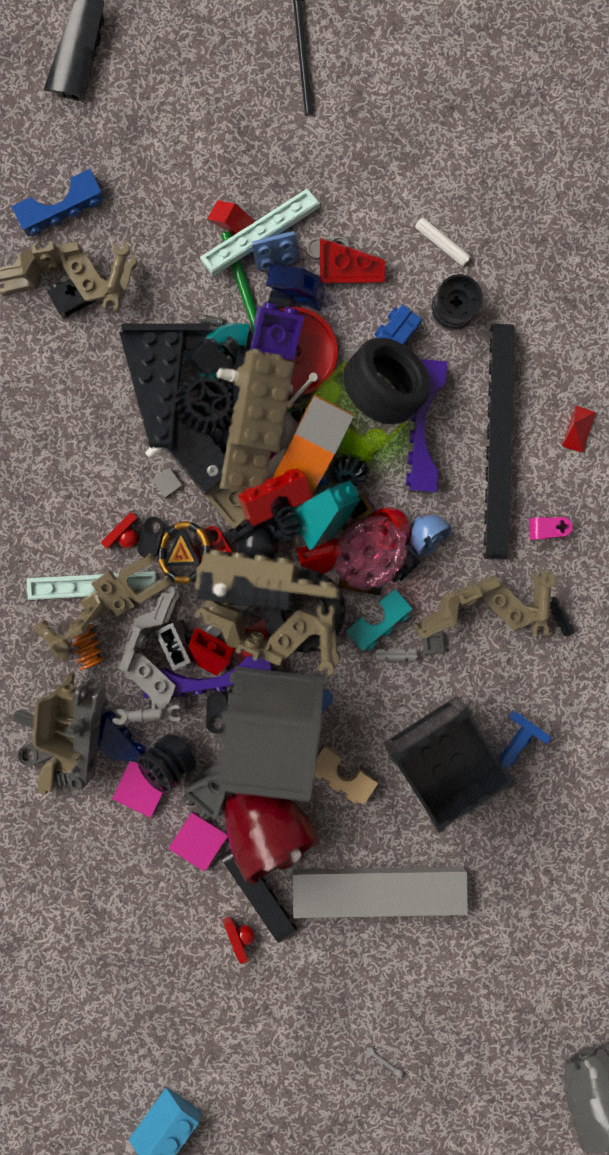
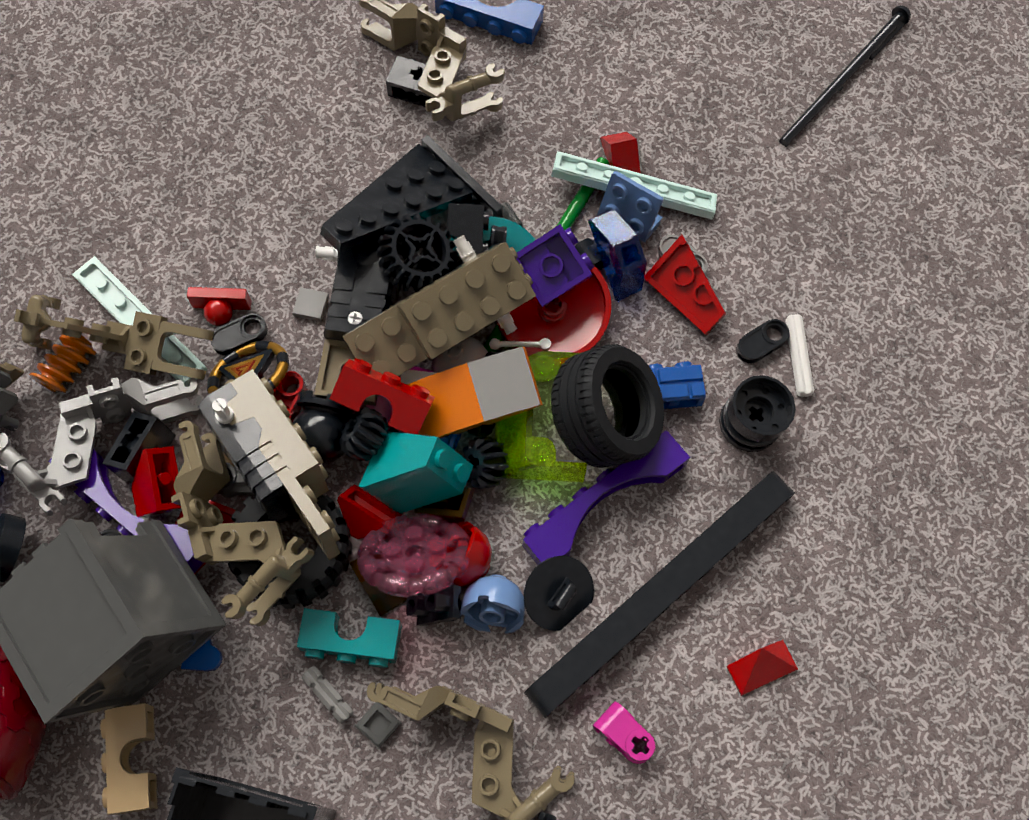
camera: 45 degrees right, 20 degrees down
none -> black shield [524,556,594,631]
none -> black piece [736,319,789,363]

